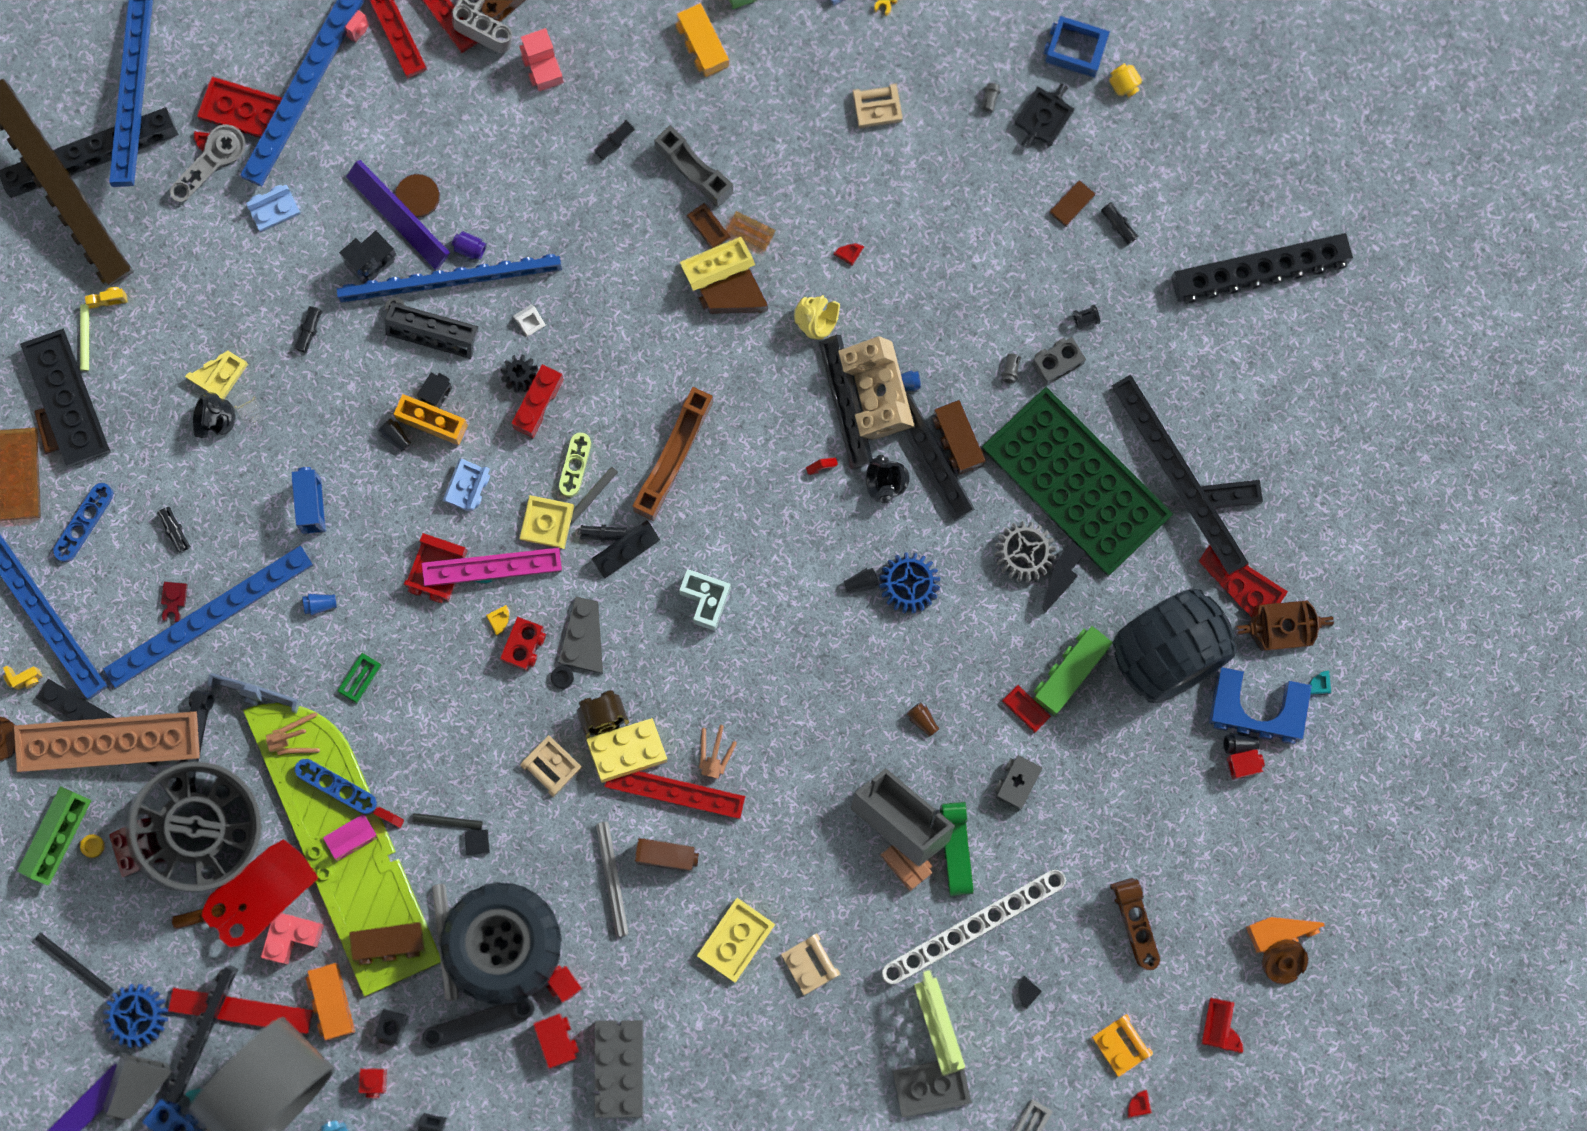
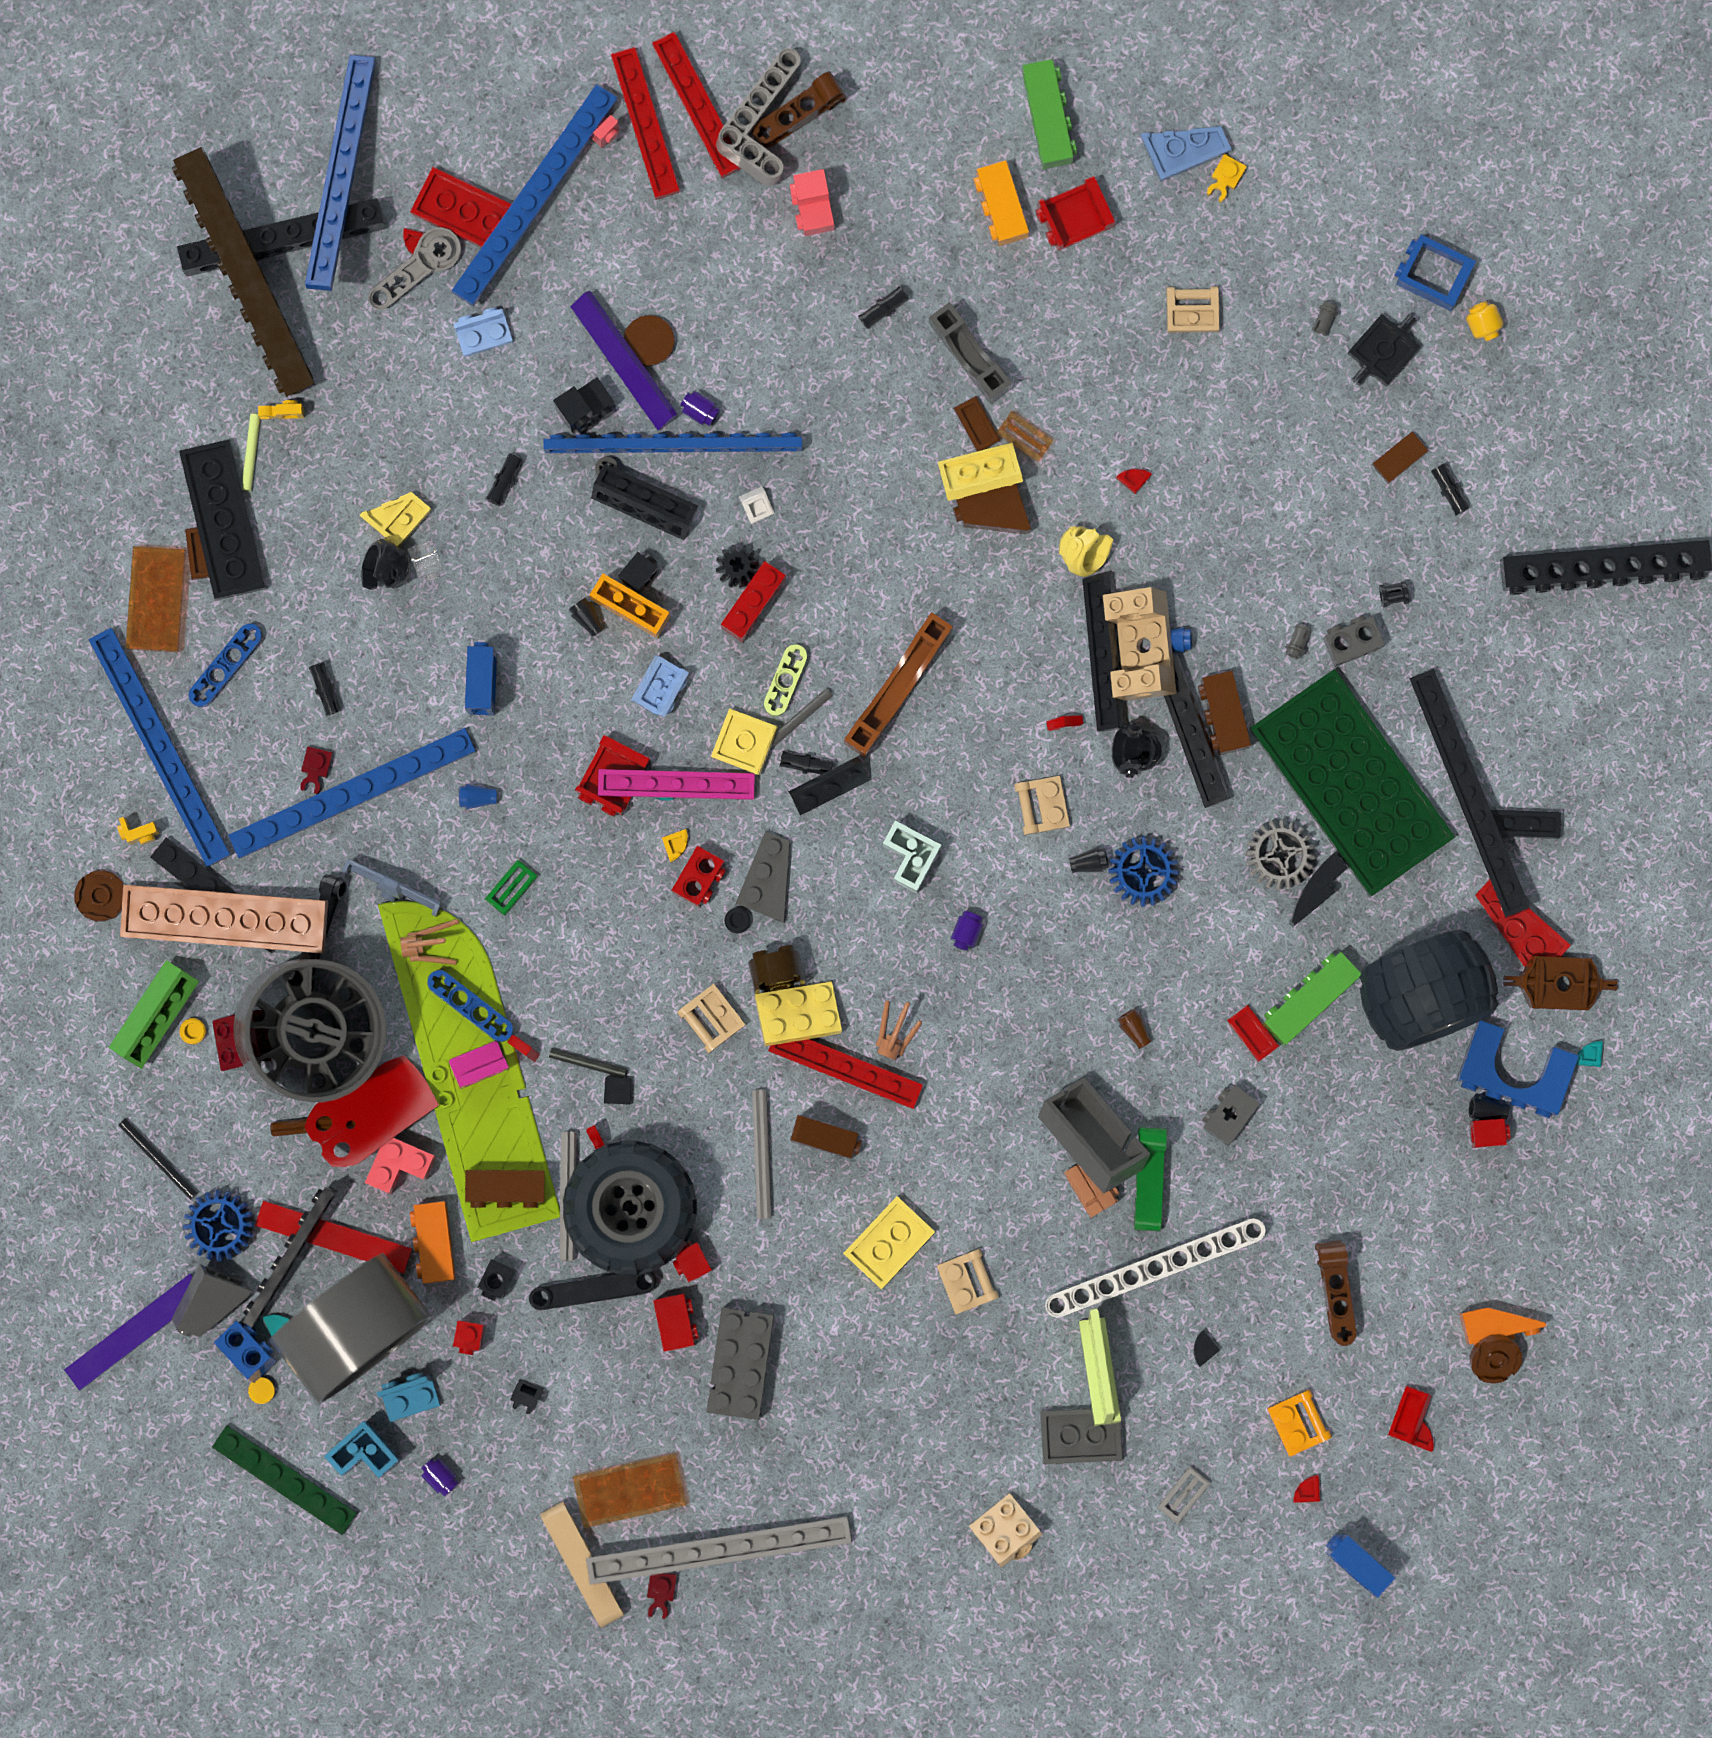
camera: 15 degrees right, 5 degrees up
none -> red tile [586,1125,605,1149]
none -> dark purple brick [950,911,983,951]
none -> tan plate [1014,776,1070,835]
none -> red panel [1035,176,1115,251]

